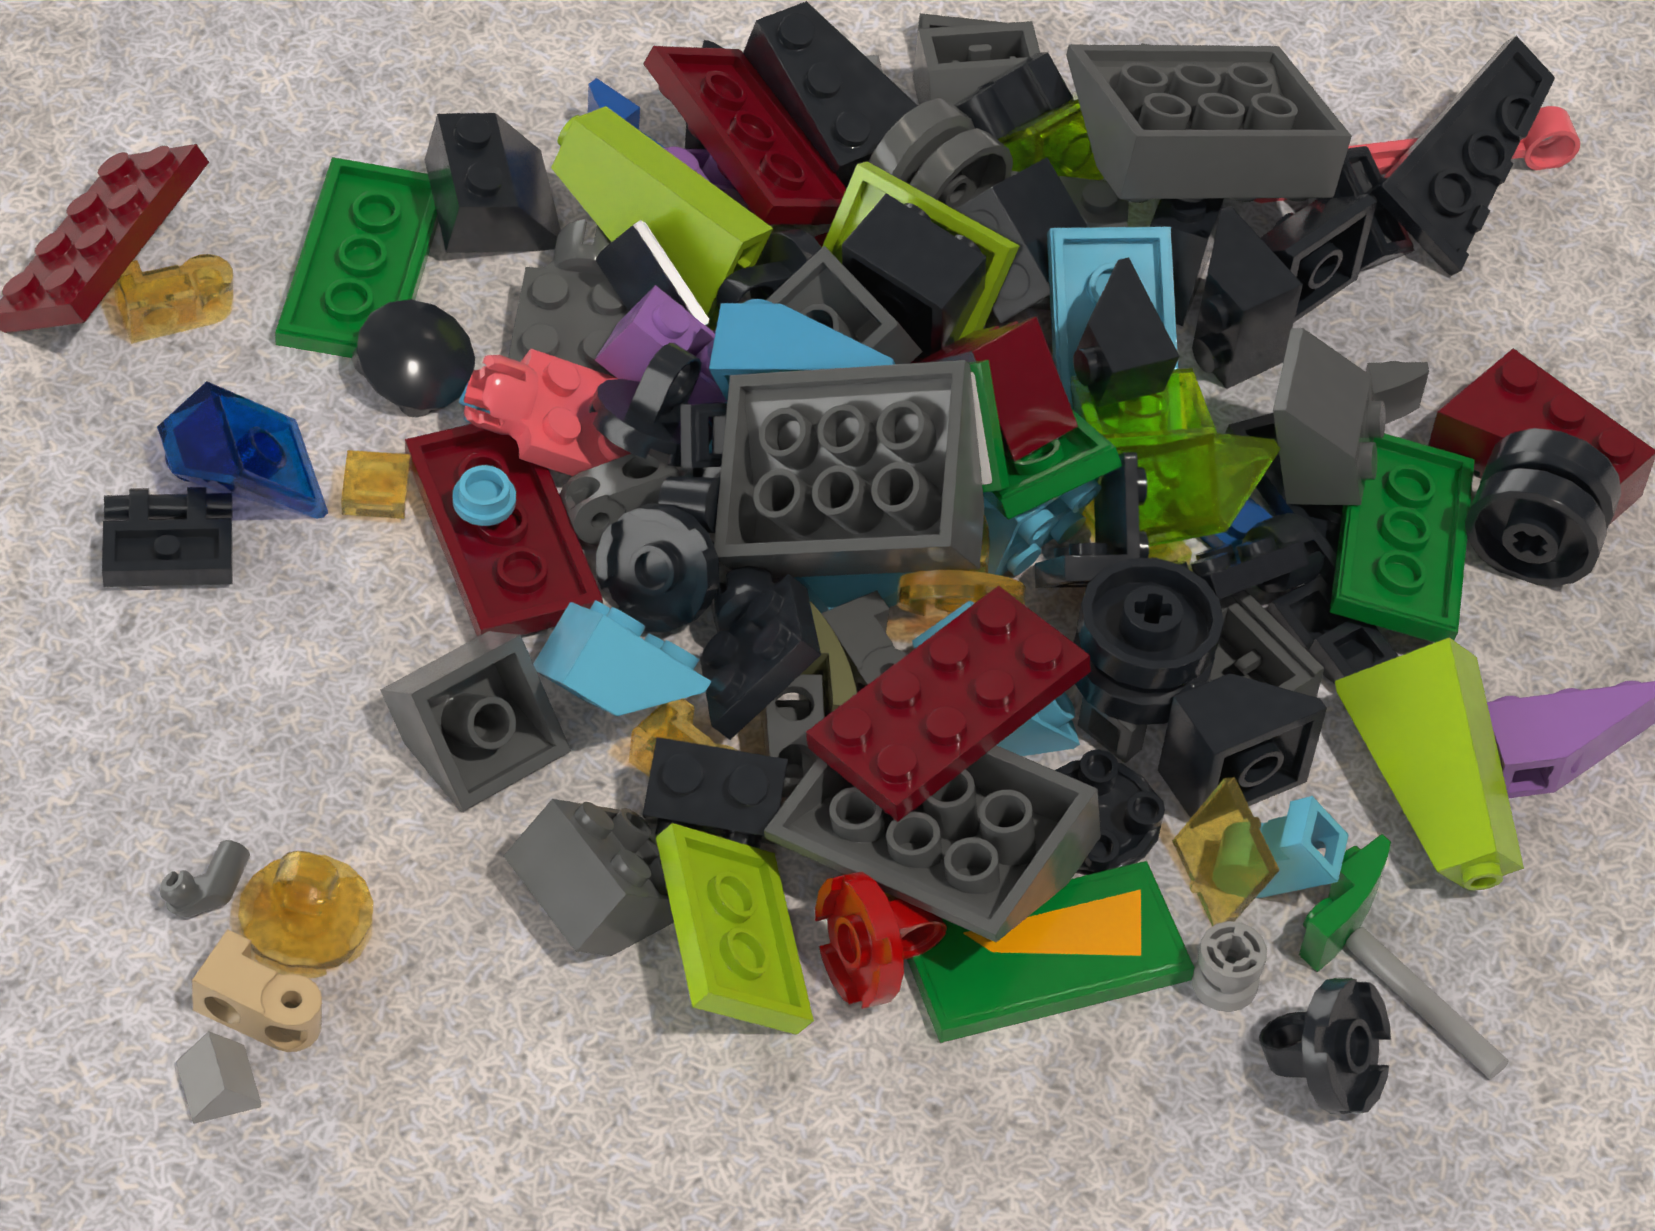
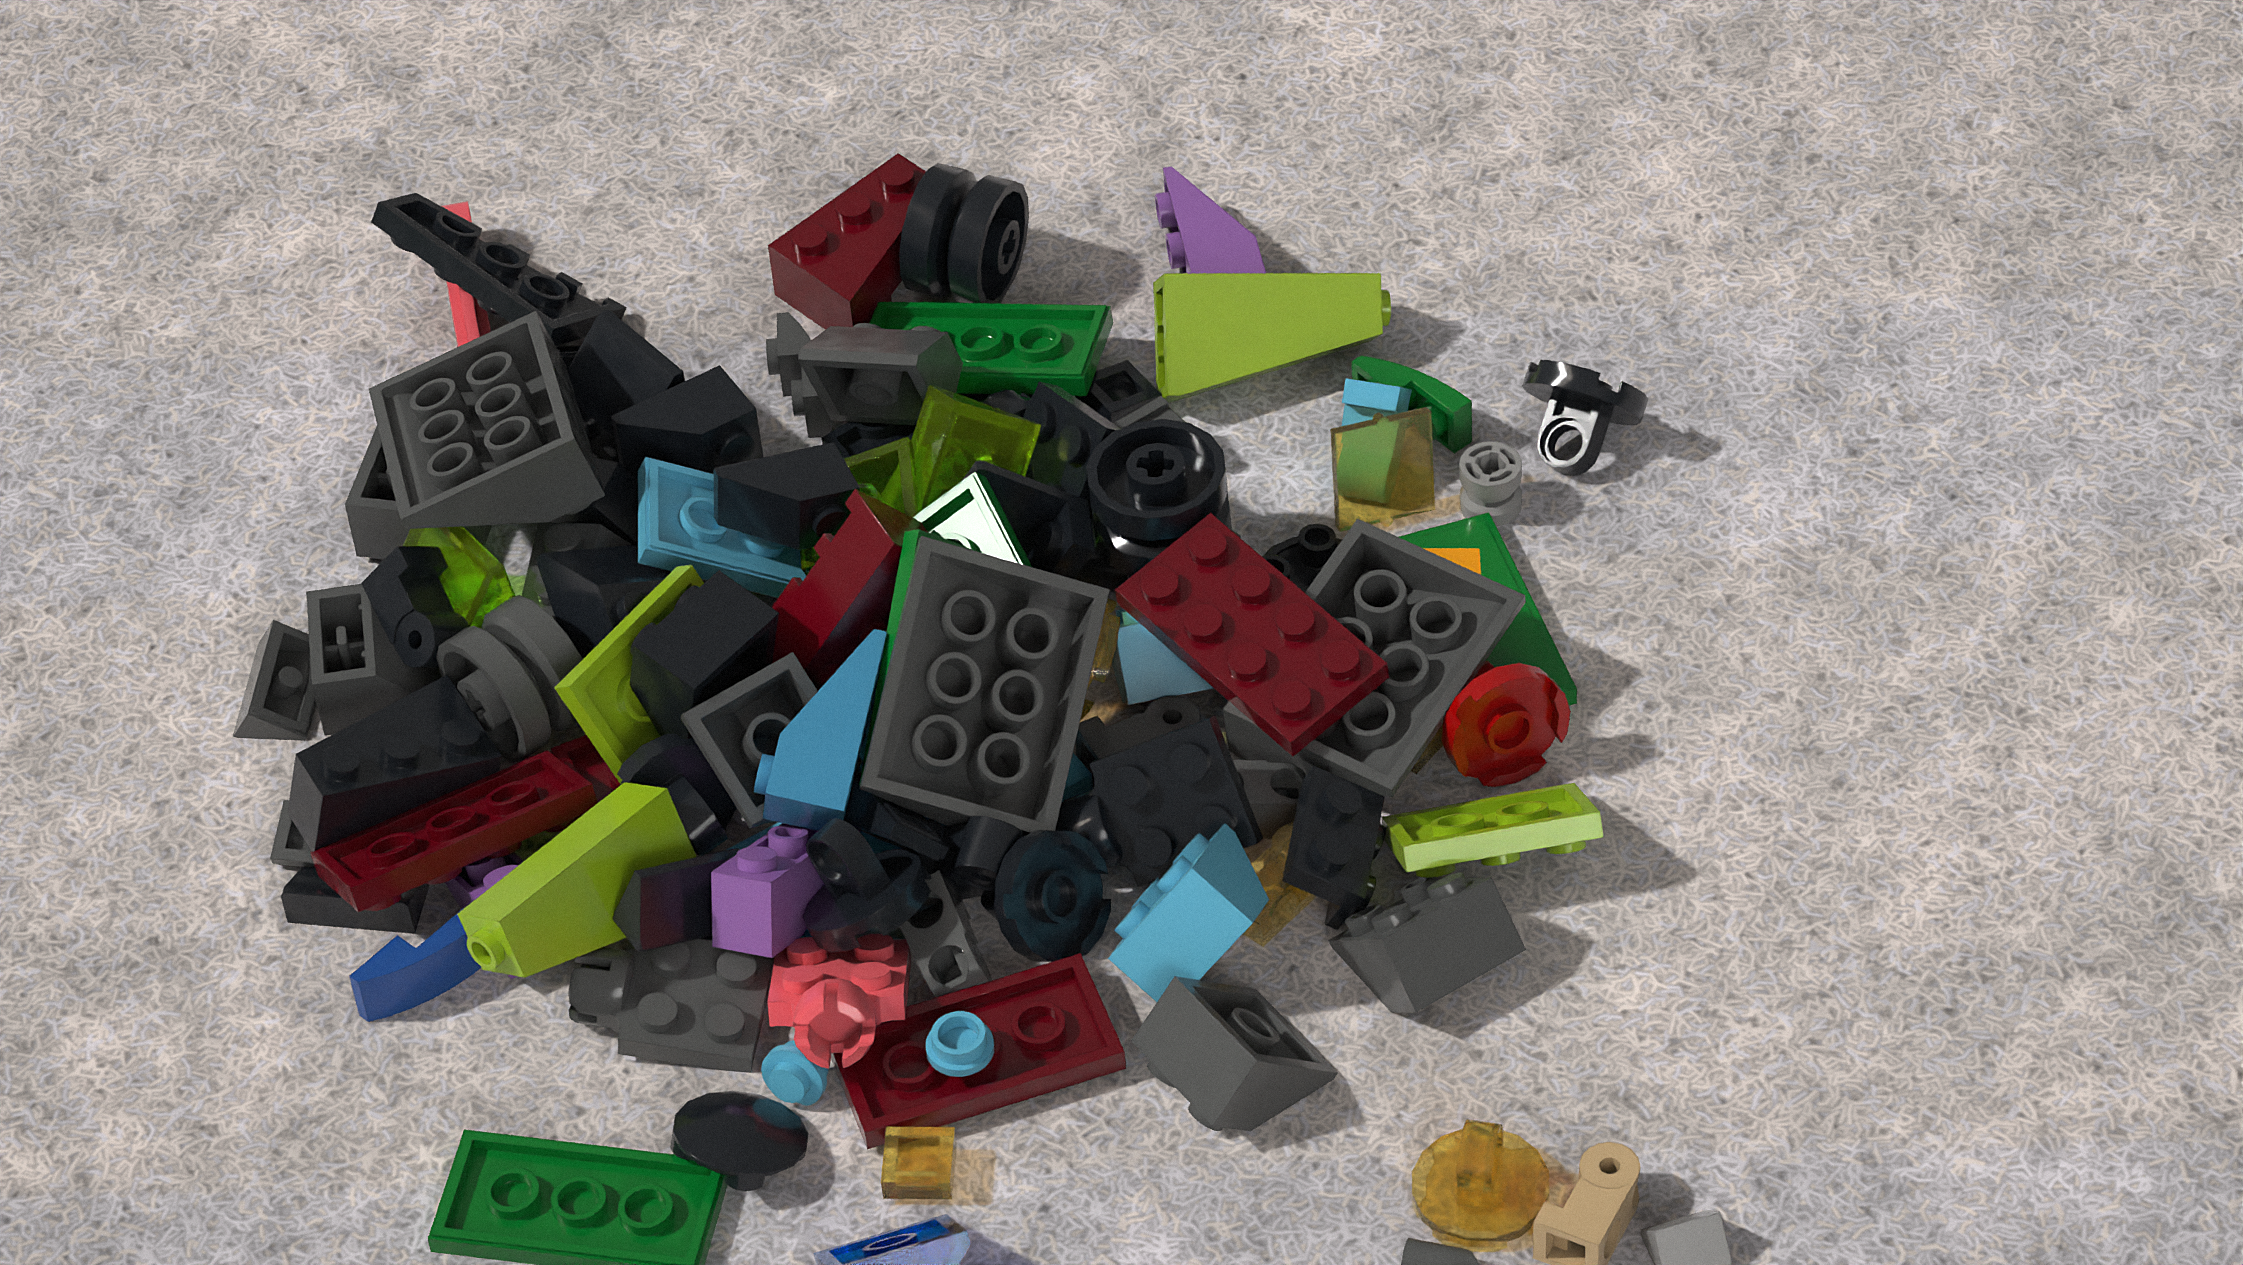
camera: 80 degrees left, 5 degrees down
black slope [424,113,561,253] -> none
black slope [1157,673,1327,828] -> none
light grey bar [1345,927,1509,1080] -> none

